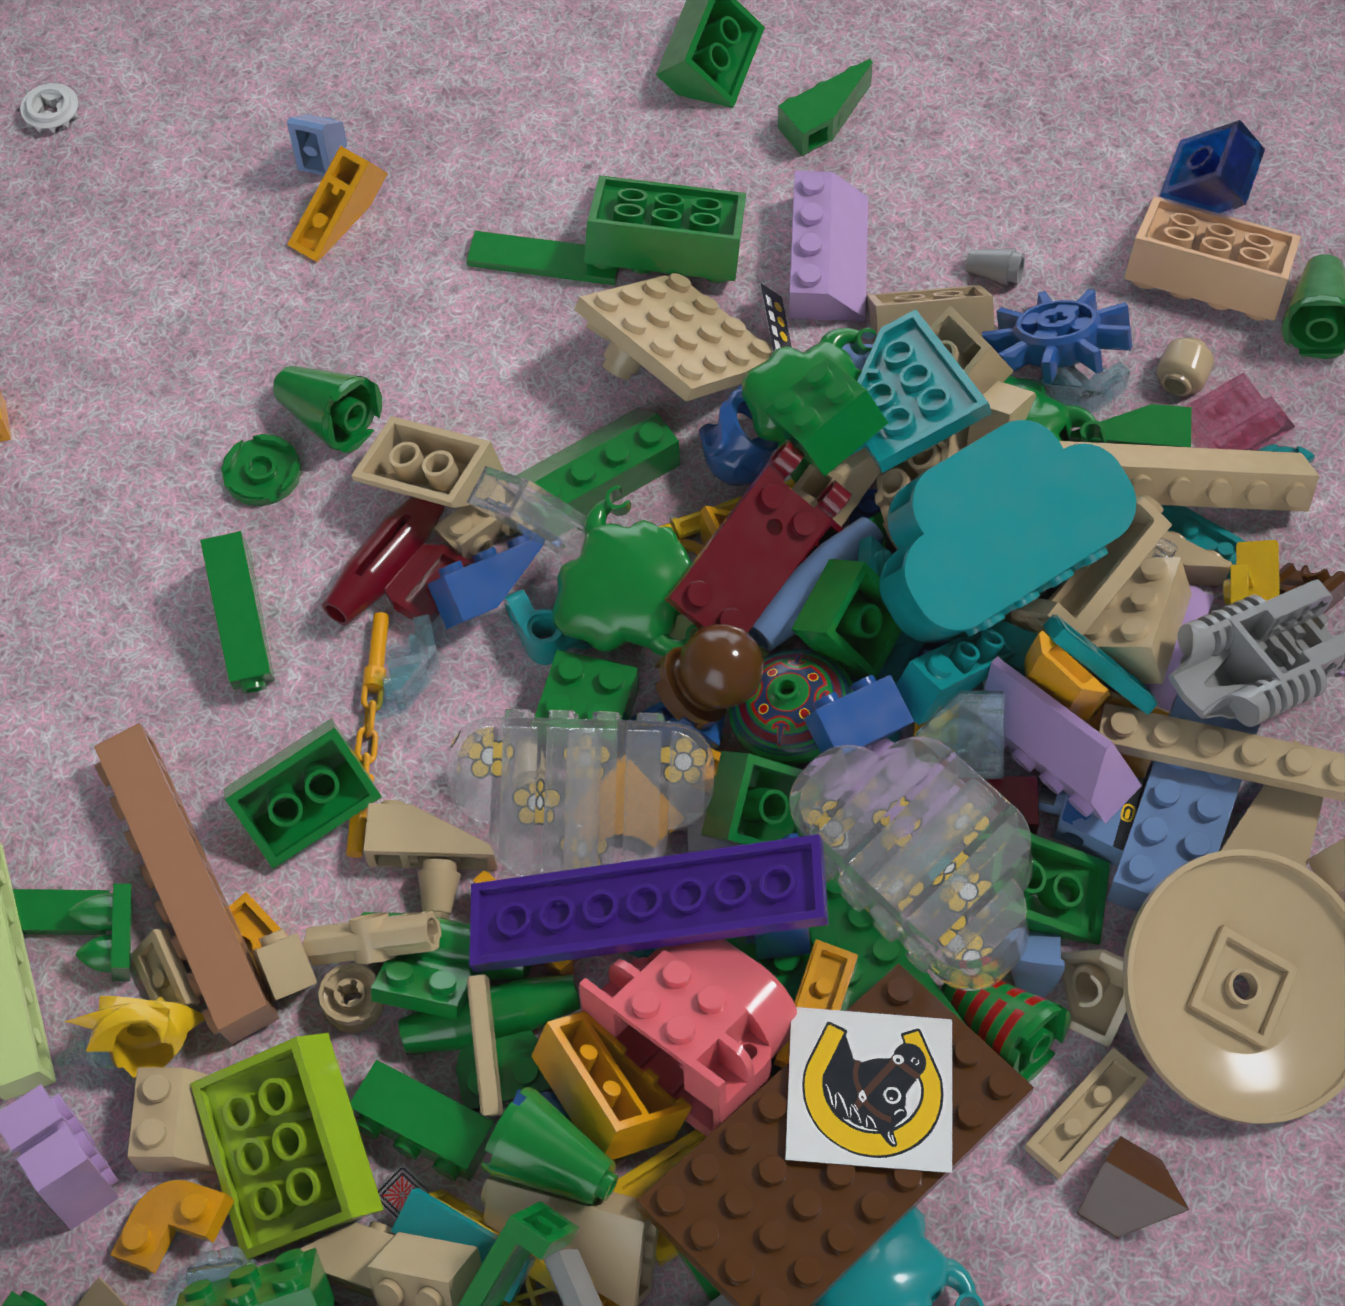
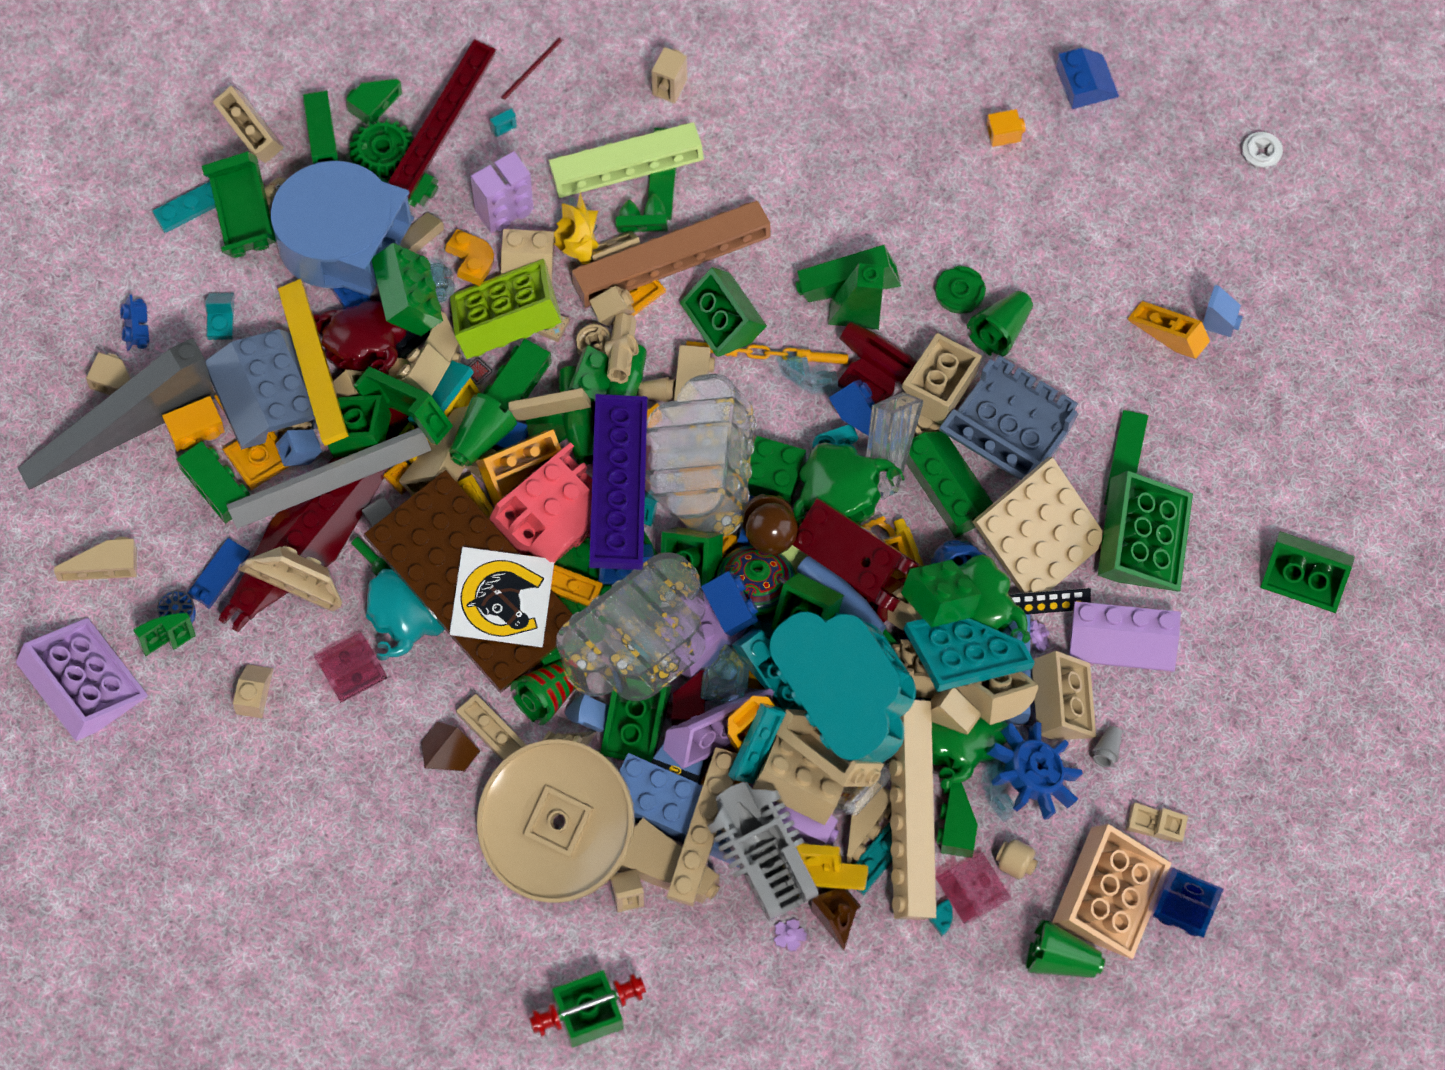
camera: 90 degrees right, 5 degrees up
green slope [778,58,873,156] -> none
none -> green slope [828,263,885,330]
none -> sand blue slope [939,355,1078,480]
none -> tan slope [1126,803,1188,842]

